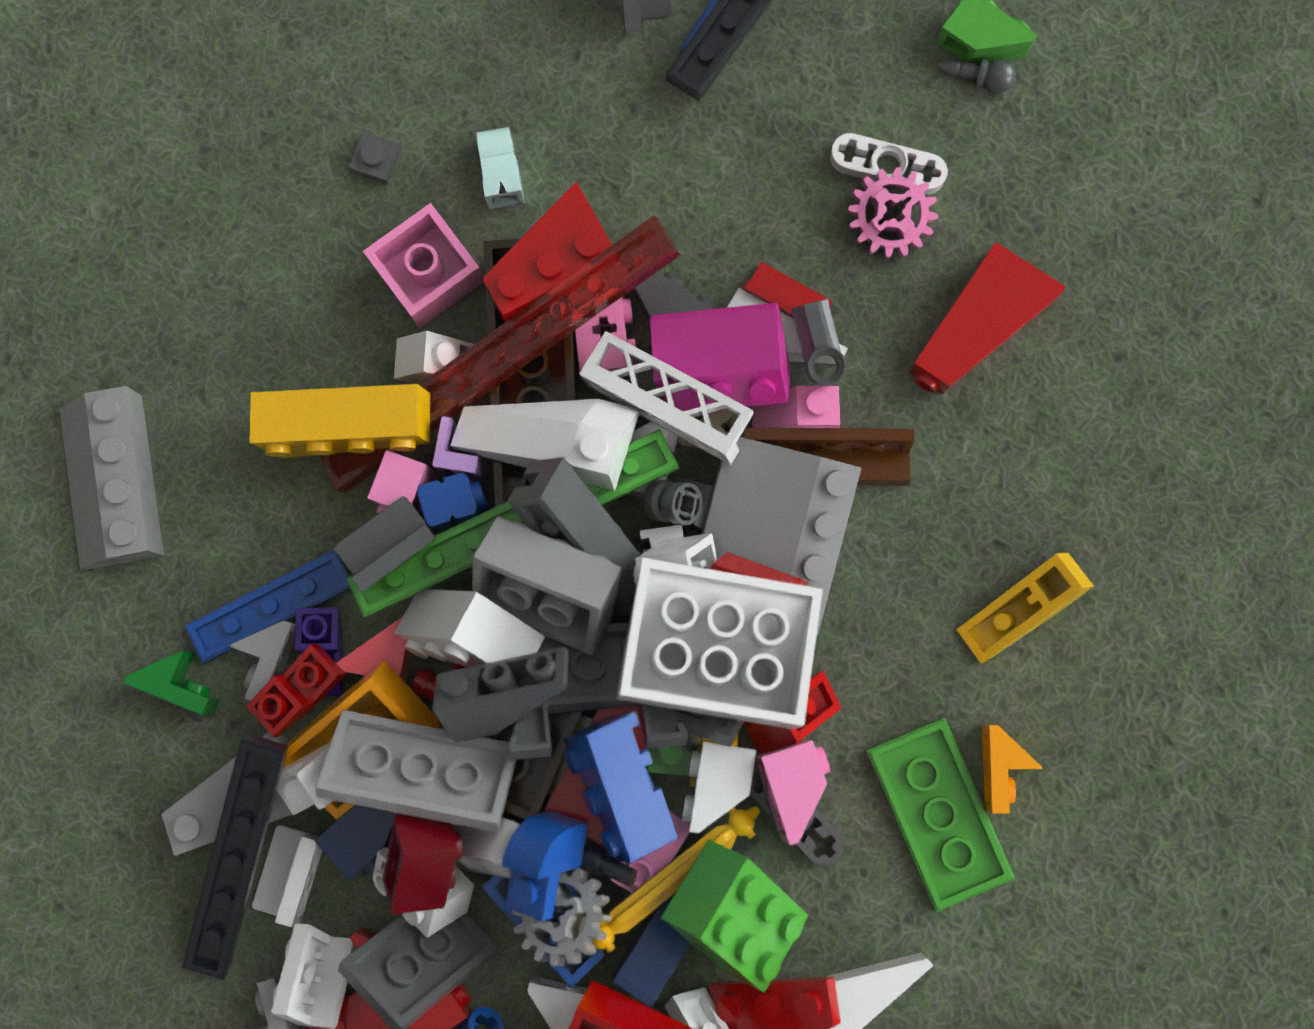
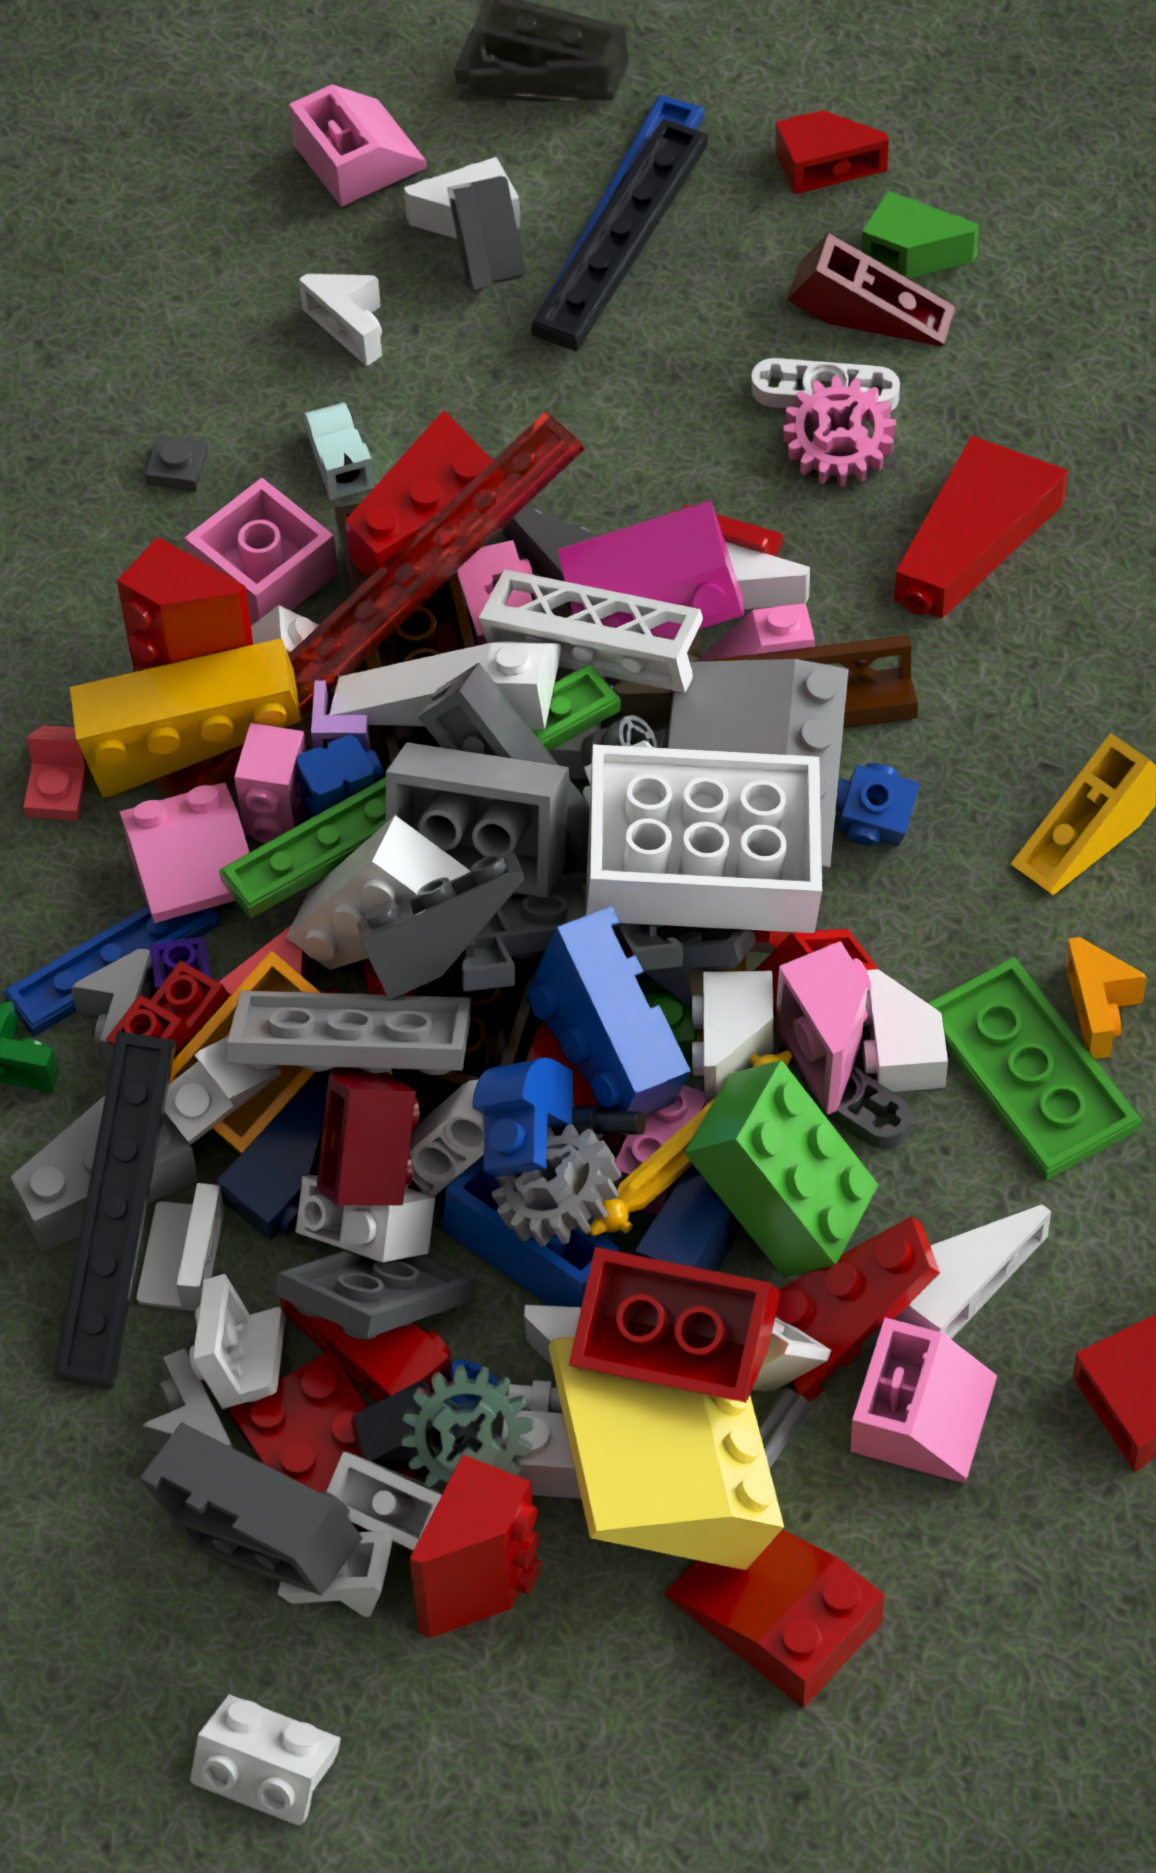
camera: 10 degrees left, 25 degrees down
dark grey panel [334,496,436,592] -> none
dark grey piece [791,299,846,386] -> none
dark grey bar [937,58,1016,93] -> none
none -> coral slope [23,725,89,820]
none -> red slope [117,536,253,672]
none -> bright pink slope [119,782,250,923]
none -> white slope [299,274,382,366]
none -> dark red slope [787,233,956,347]
none -> blue brick [835,763,920,846]
none -> white slope [862,969,948,1092]

